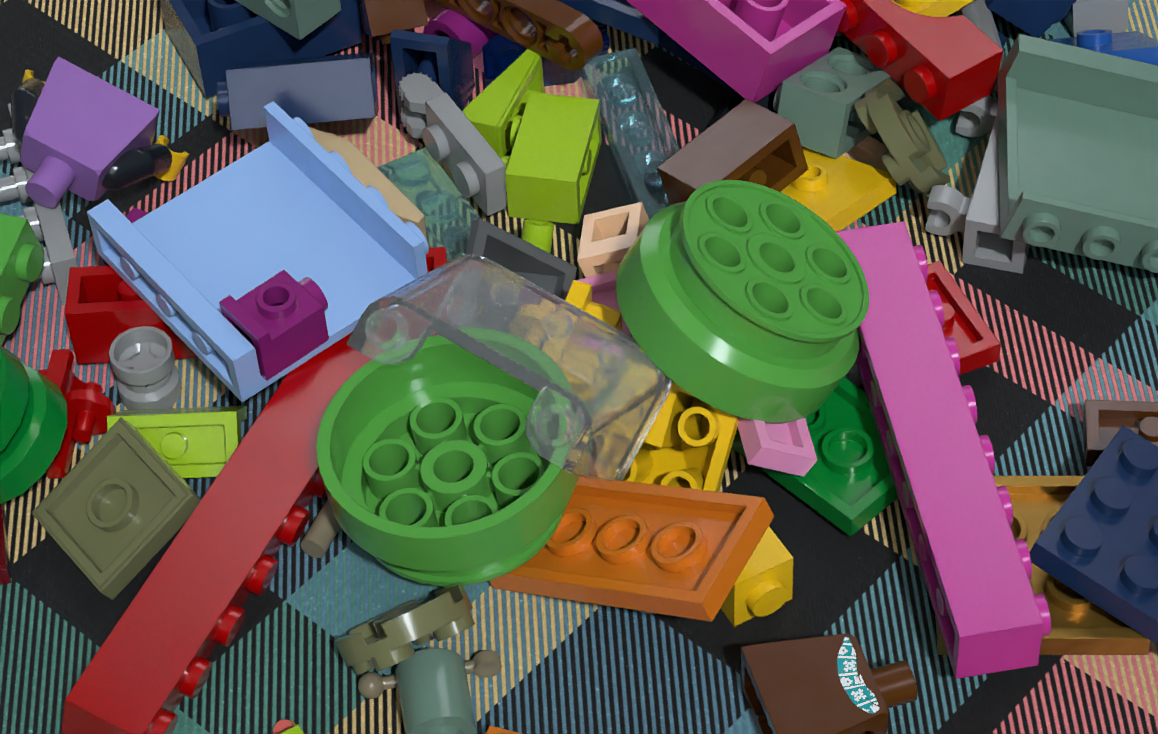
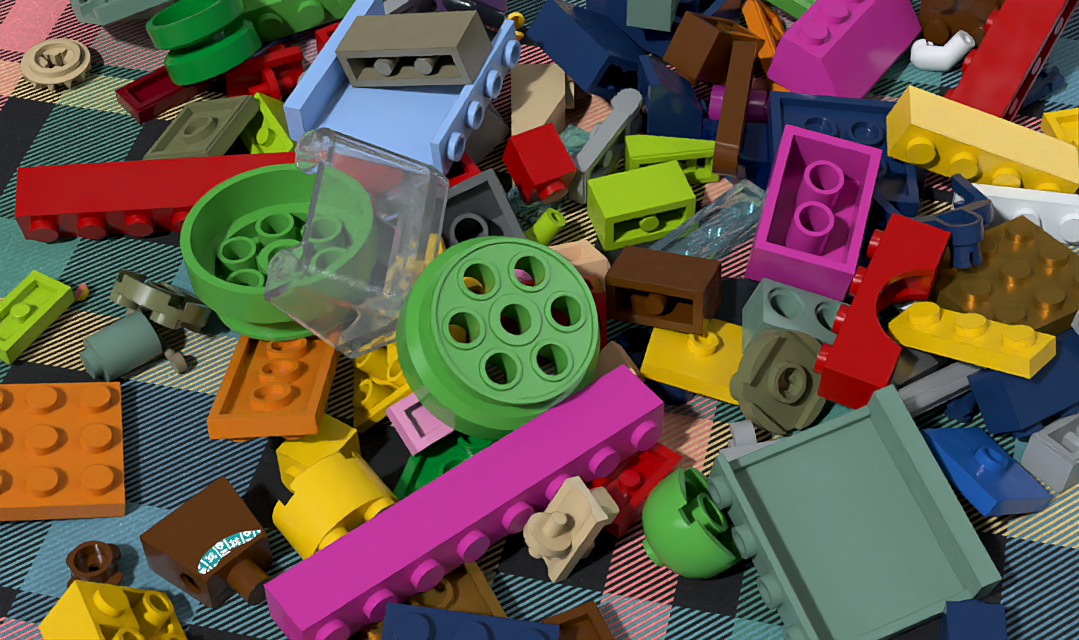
camera: 60 degrees right, 0 degrees up
magenta brick [219,270,329,381] -> none
none -> yellow brick [272,452,399,560]
none -> dark tan brick [335,10,493,87]
none -> red brick [502,122,577,206]
none -> tan hips [523,476,619,583]
none -> bright green cylinder [642,466,743,579]

